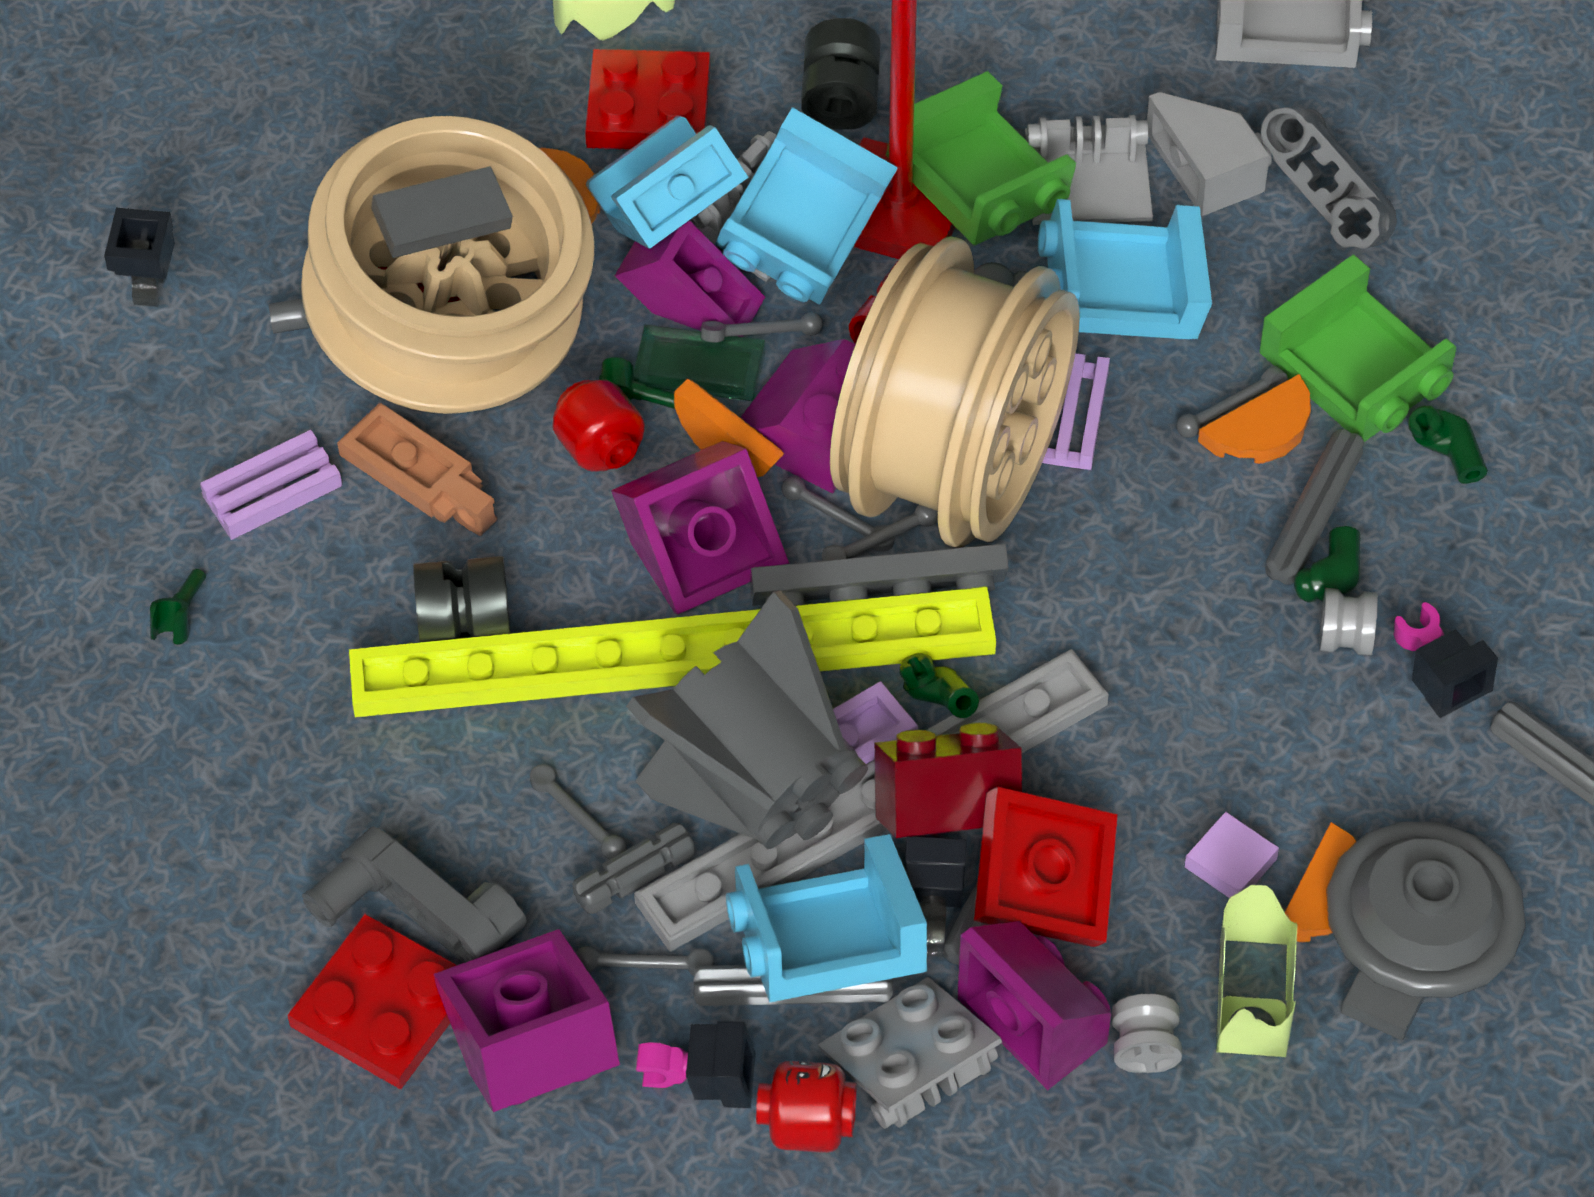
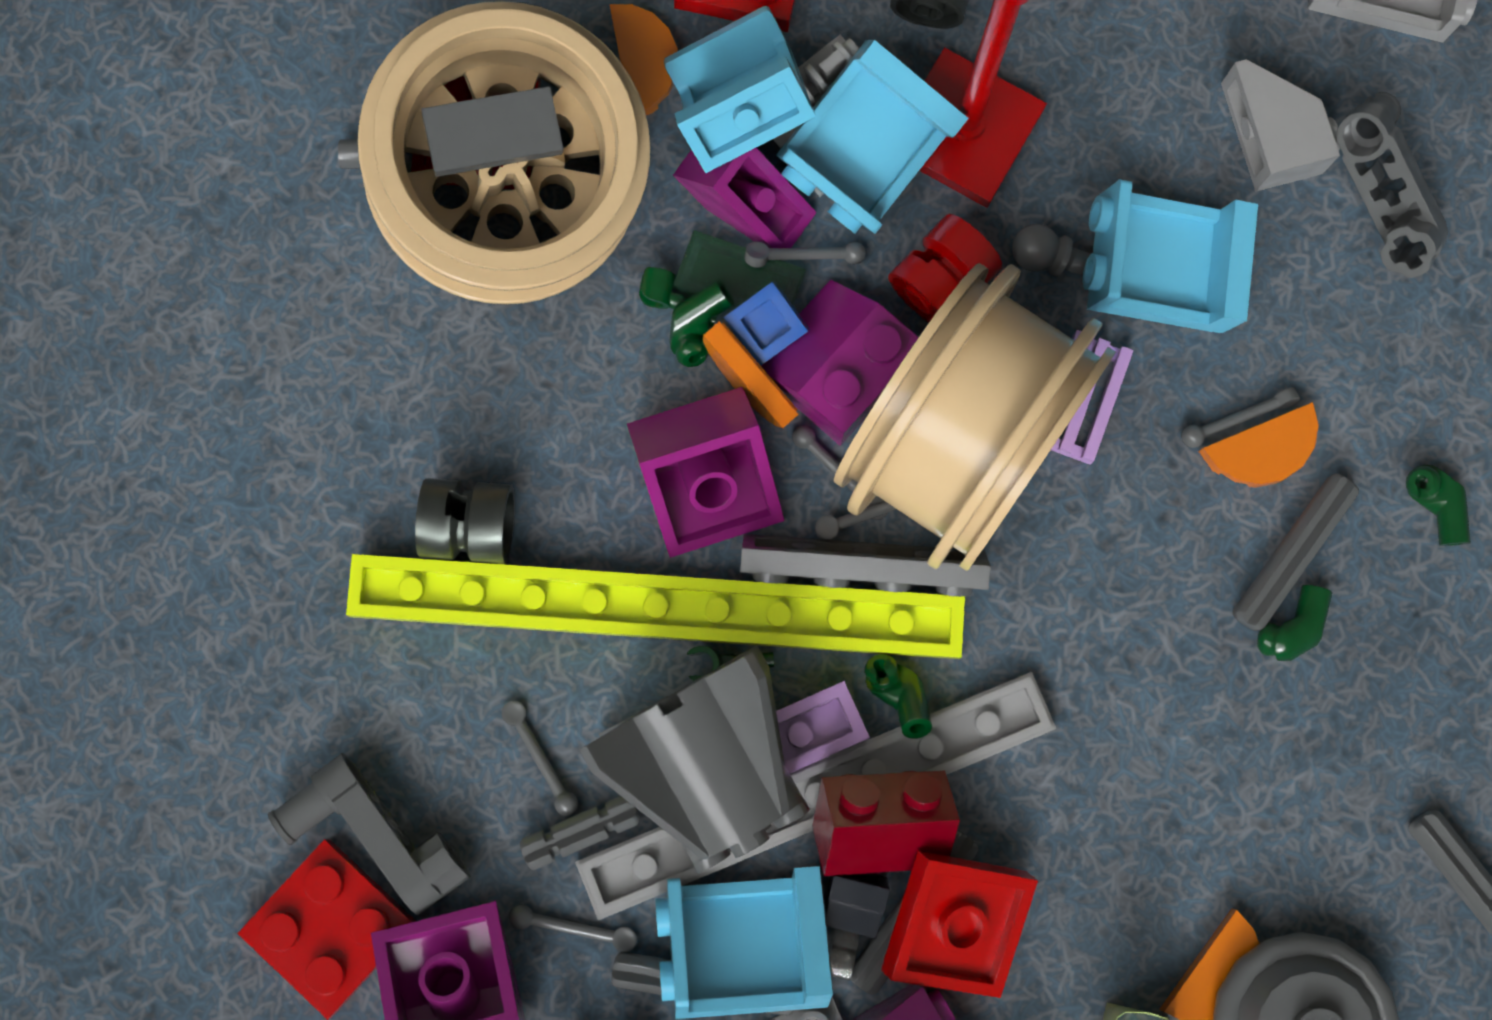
camera: 10 degrees right, 25 degrees up
black piece [104,208,175,307] -> none
dark green hand [150,569,206,645] -> none
lavender tile [200,430,342,540] -> none
nougat hinge [337,403,497,536] -> none
red head [552,380,645,472] -> none
bright green panel [886,71,1076,246] -> none
light grey hinge [1025,115,1153,225] -> none
lavender tile [1185,812,1279,898] -> none
bright green panel [1259,254,1456,442] -> none
light grey wheel [1319,588,1378,656] -> none
black piece [1393,602,1498,718] -> none
none -> dark green arm [669,279,734,367]
none -> blue plate [723,280,810,366]

